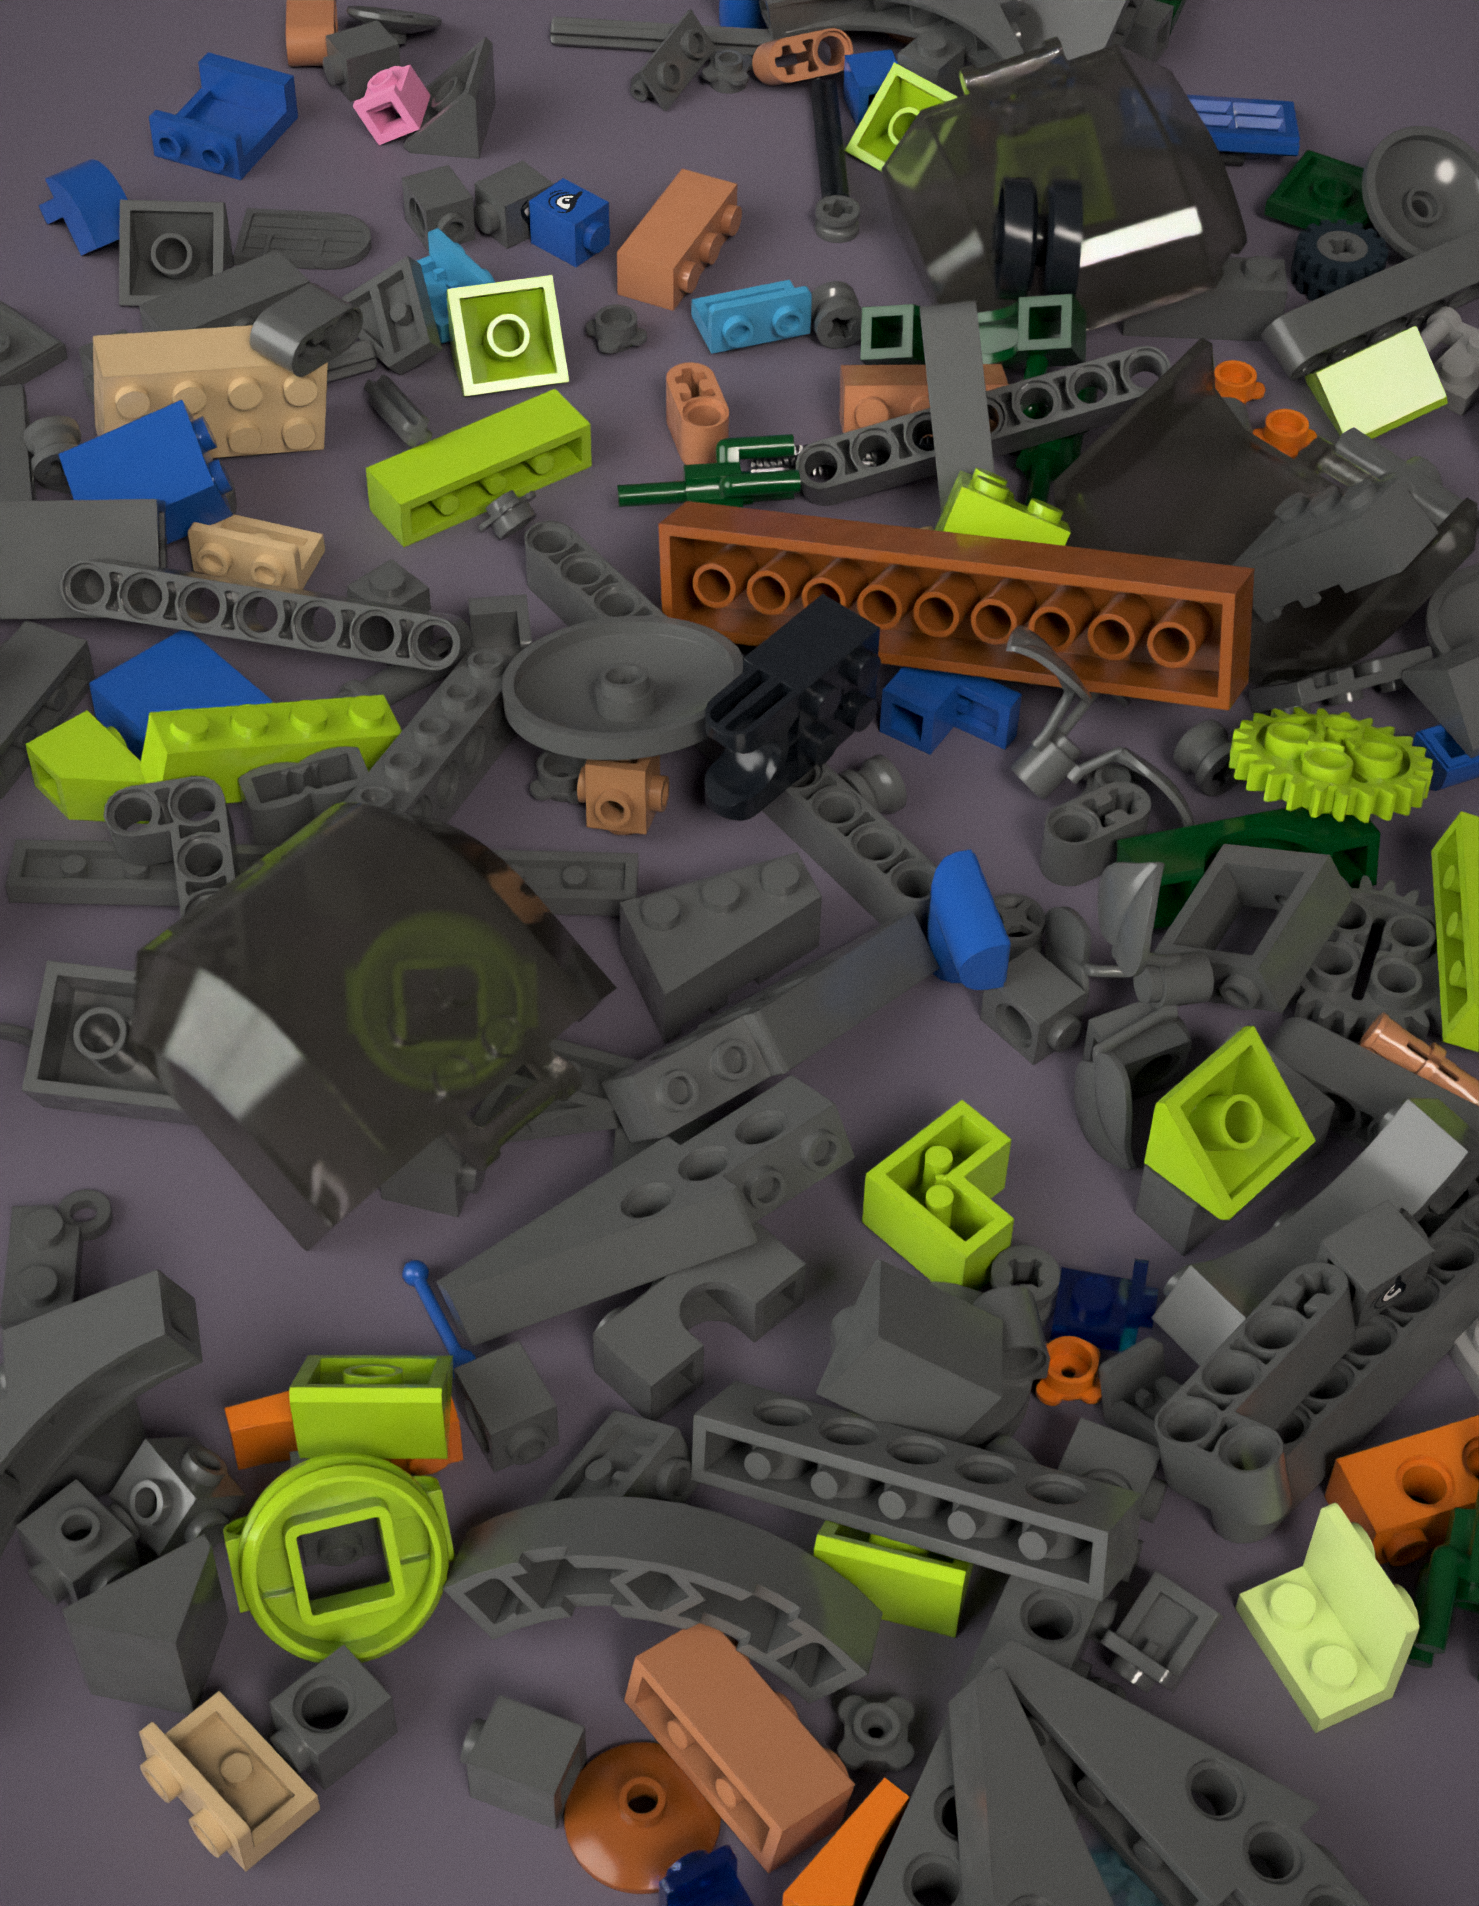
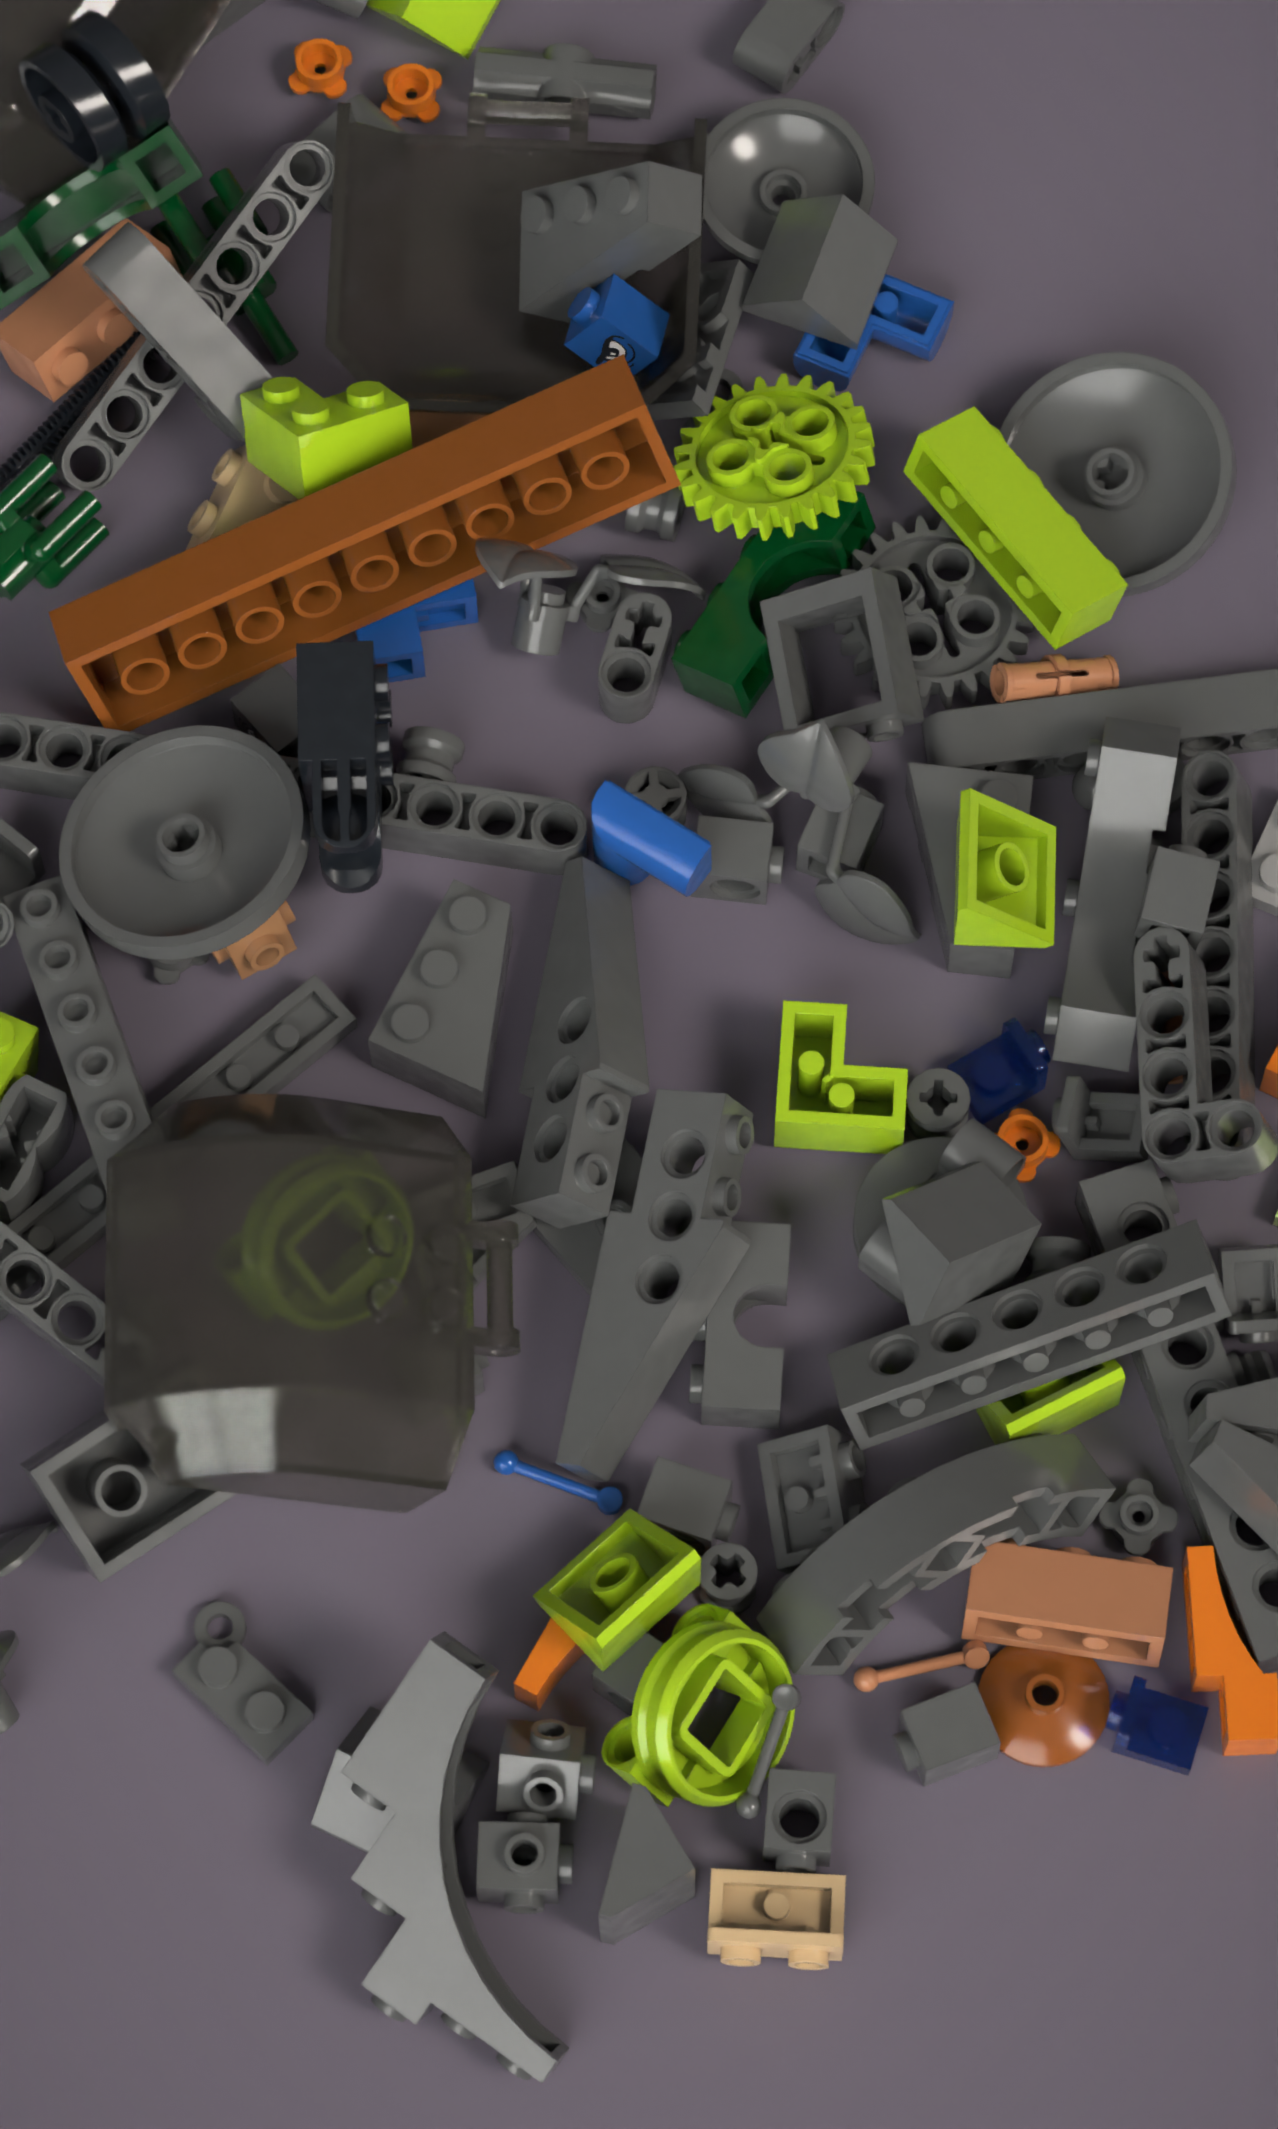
camera: 40 degrees left, 20 degrees up
none -> blue brick [564,274,670,376]
none -> dark grey bush [700,1542,758,1615]
none -> dark grey hinge [736,1684,801,1819]
none -> nougat hinge [853,1640,990,1692]

